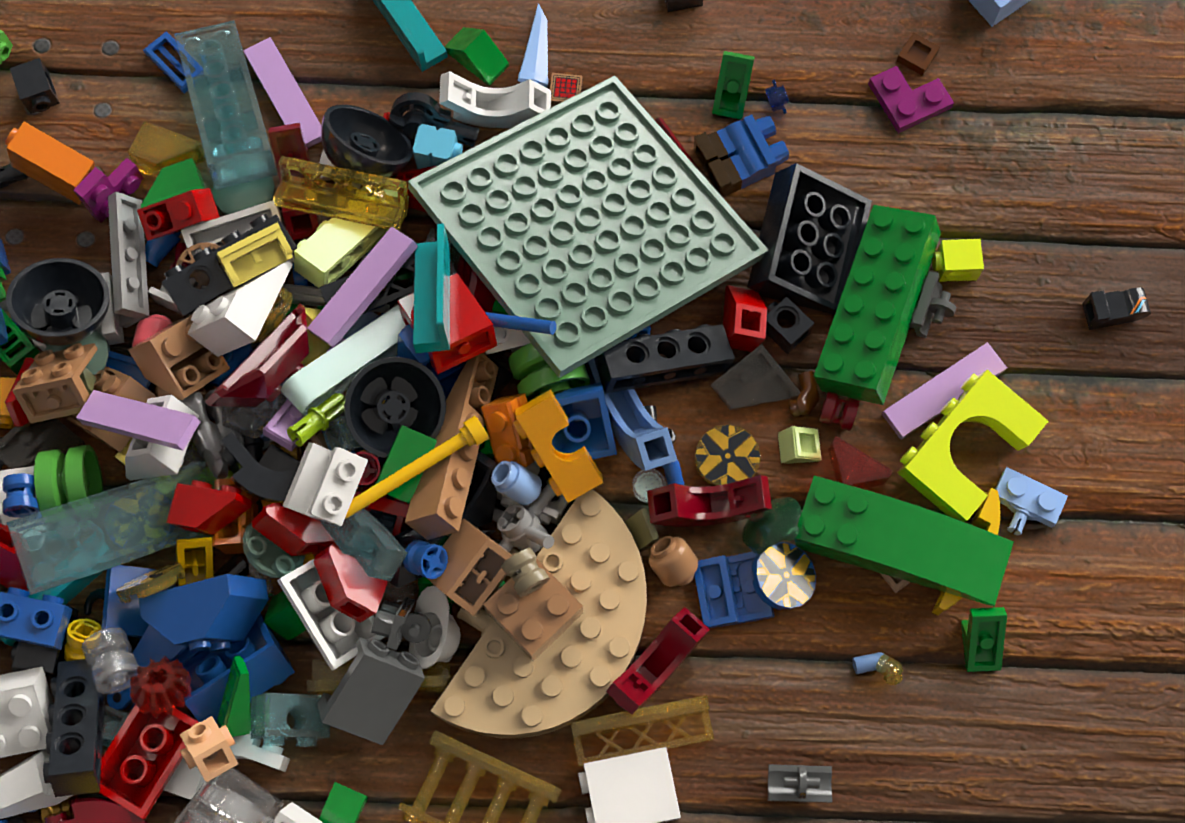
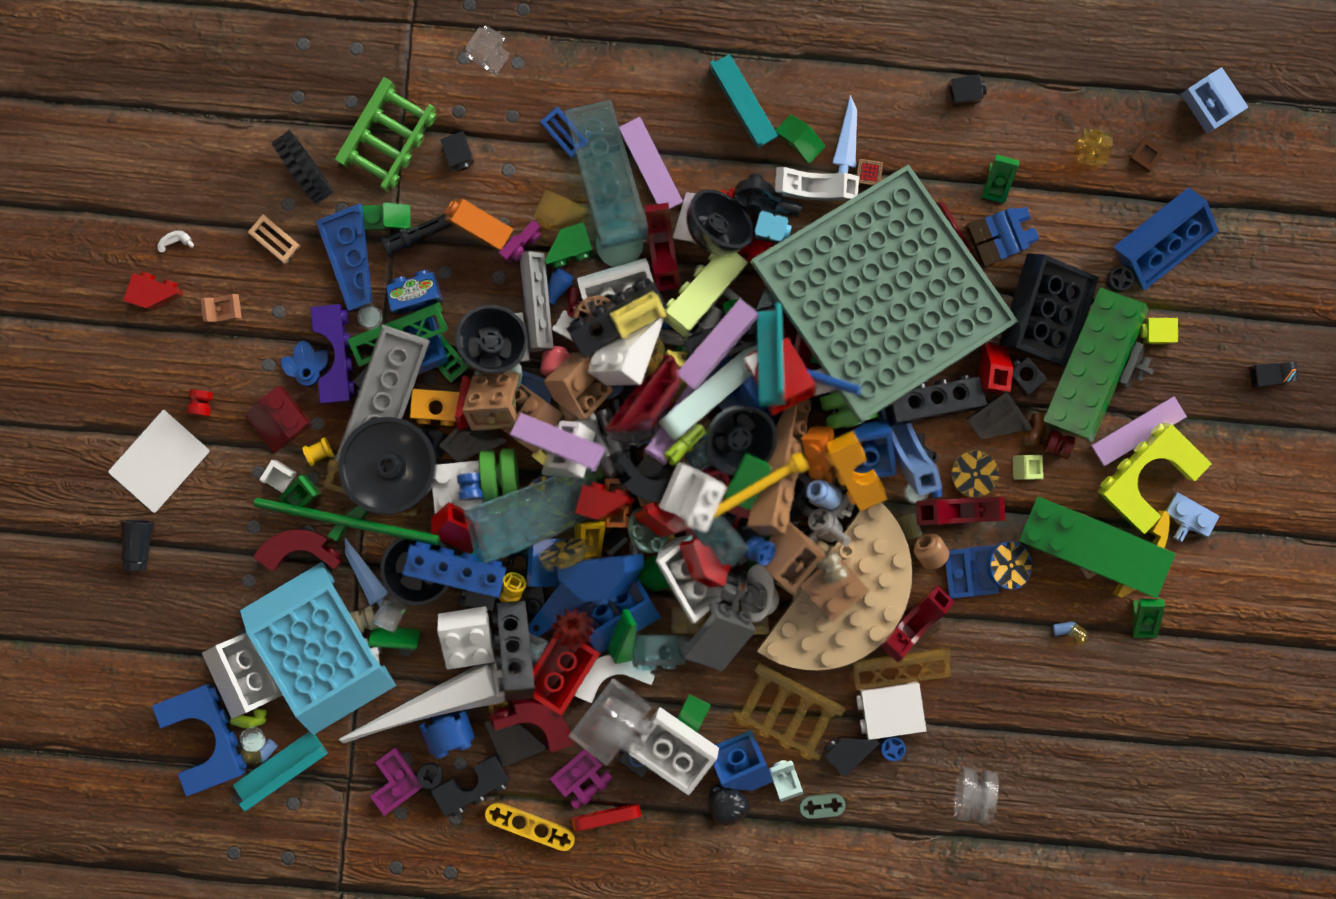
camera: 10 degrees right, 15 degrees up
clear wheel [81,628,142,694] -> none
red slope [137,188,220,241] -> none
light nougat brick [179,716,238,783] -> none
clear yellow fence [274,156,408,231] -> none
clear green dish [742,497,801,554] -> none
clear blue plate [765,79,790,114] -> none
dark grey hips [768,764,832,803] -> none
clear red slope [828,436,893,489] -> none
magenta plate [868,66,954,133] -> none
none -> clear yellow brick [1074,128,1113,167]
none -> black wheel [1106,267,1134,292]
none -> blue slope [1114,187,1219,291]

